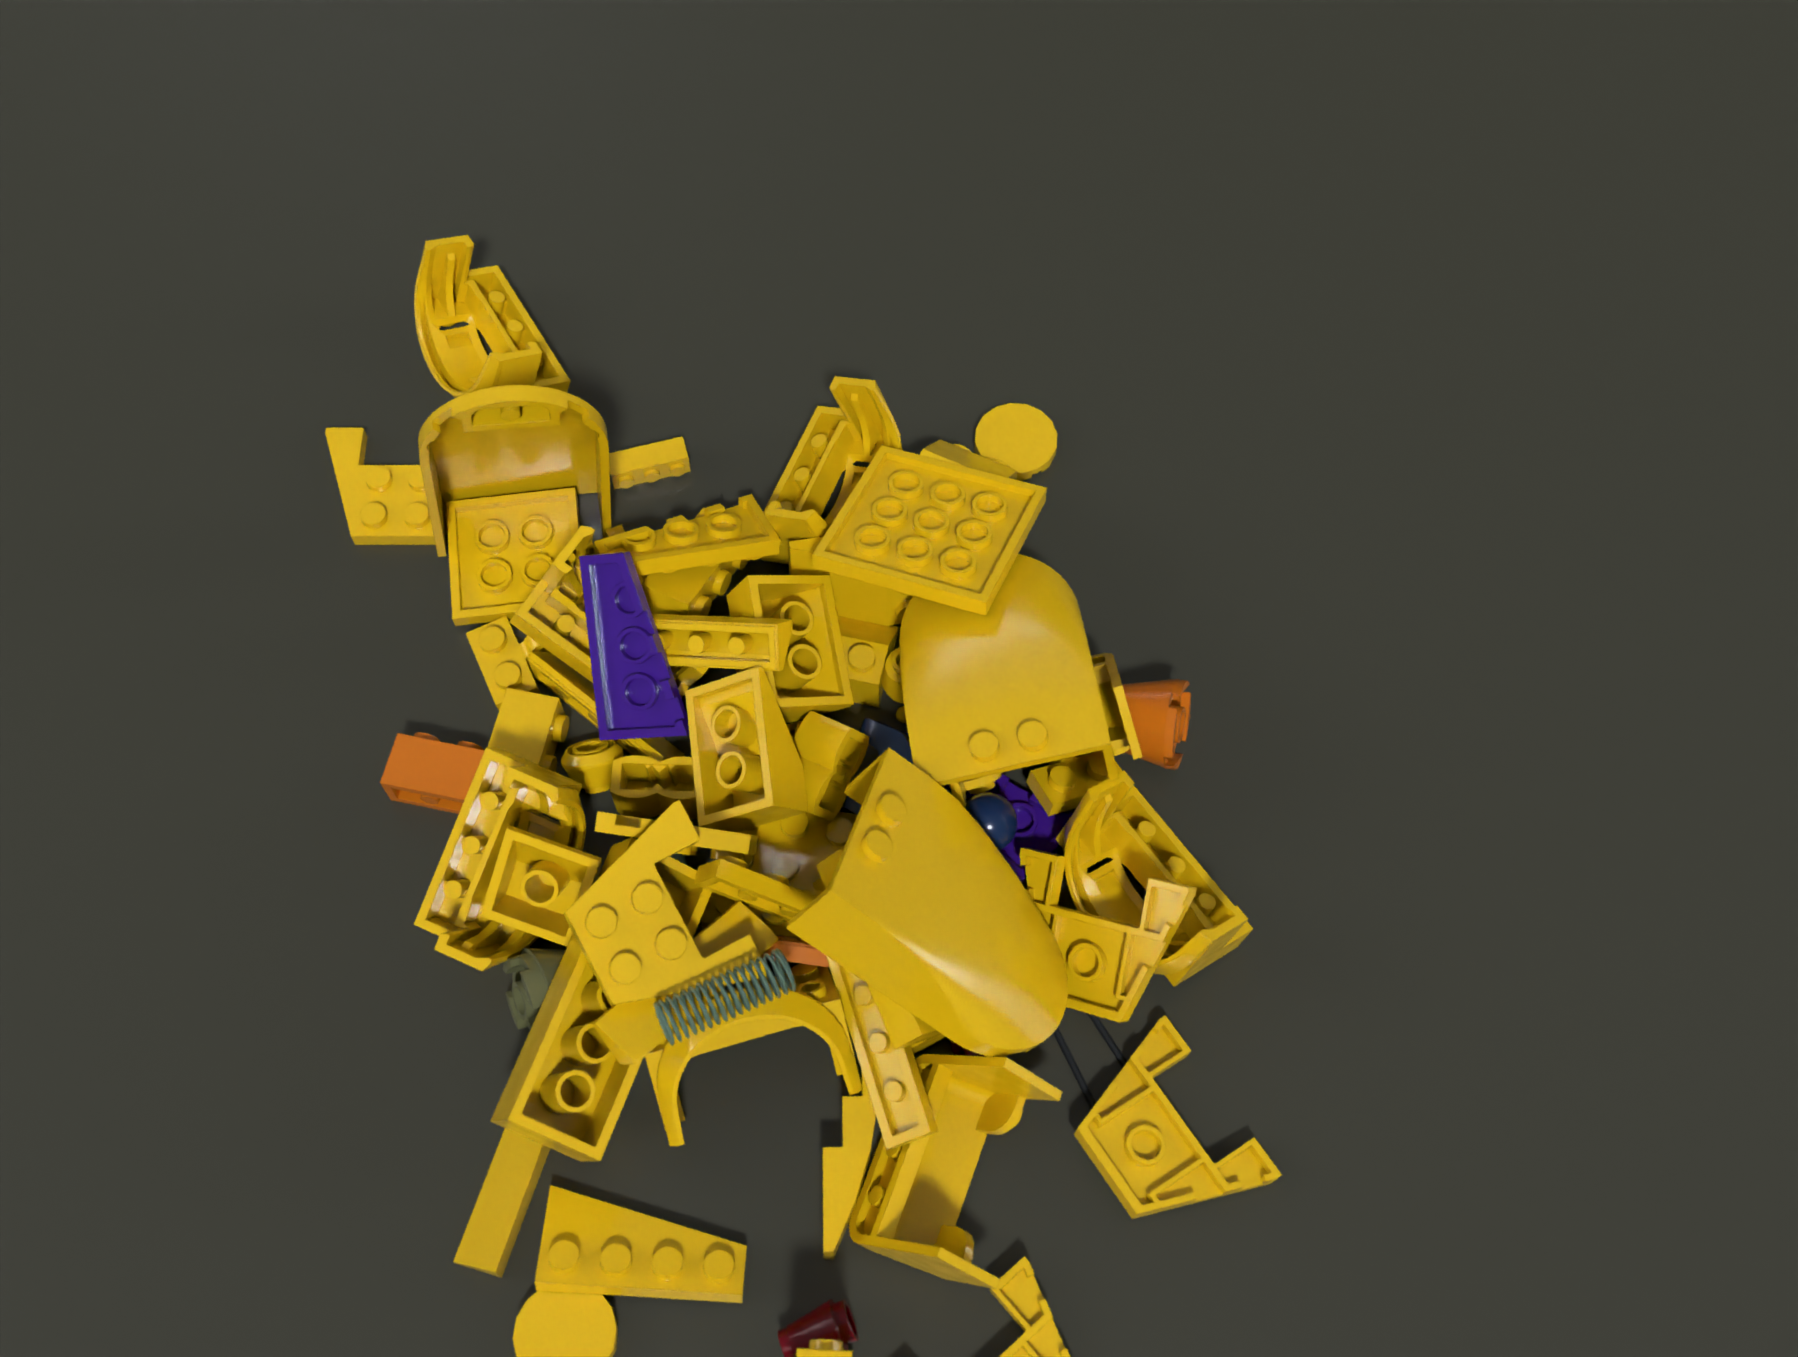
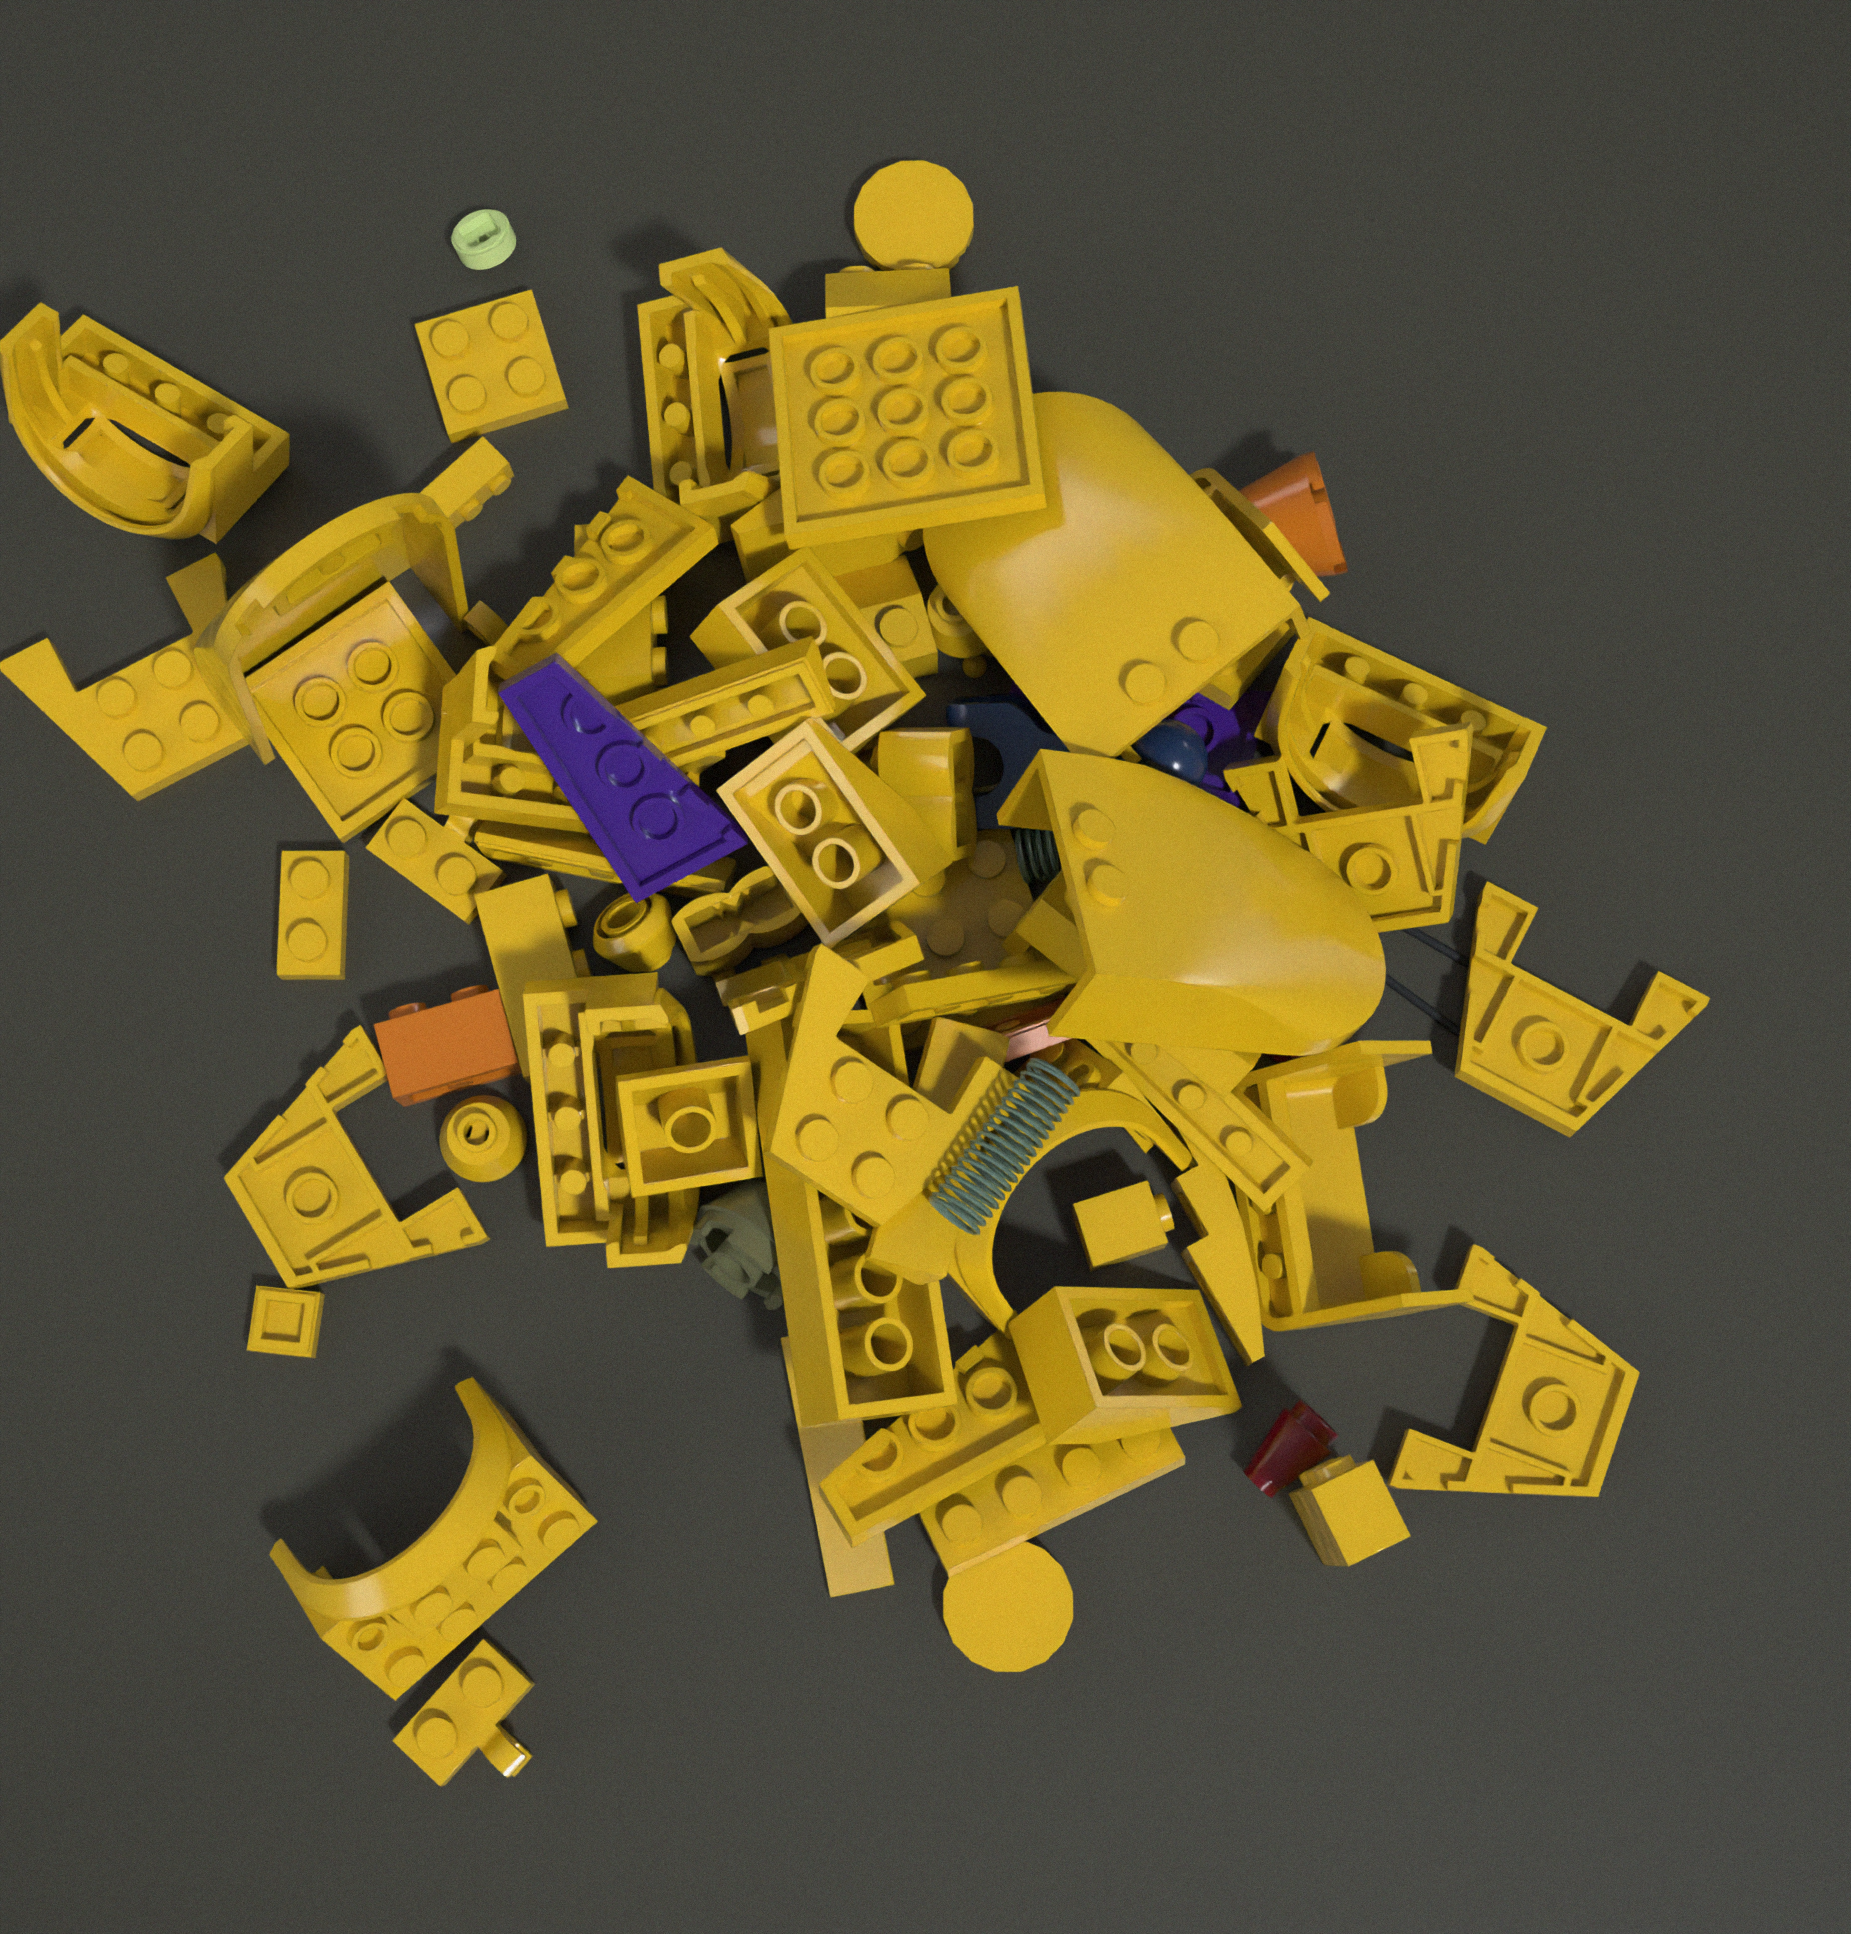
camera: 25 degrees left, 15 degrees up
none -> yellow wing [224,1025,491,1290]
none -> yellow tile [247,1285,325,1359]
none -> yellow piece [269,1377,598,1701]
none -> yellow plate [277,851,350,980]
none -> yellow plate [392,1639,535,1787]
none -> yellow plate [414,289,569,443]
none -> yellow cone [439,1095,528,1183]
none -> yellowish green tile [451,209,516,270]
none -> yellow wing [819,1310,1047,1548]
none -> yellow slope [1008,1286,1242,1445]
none -> yellow brick [1071,1180,1174,1272]

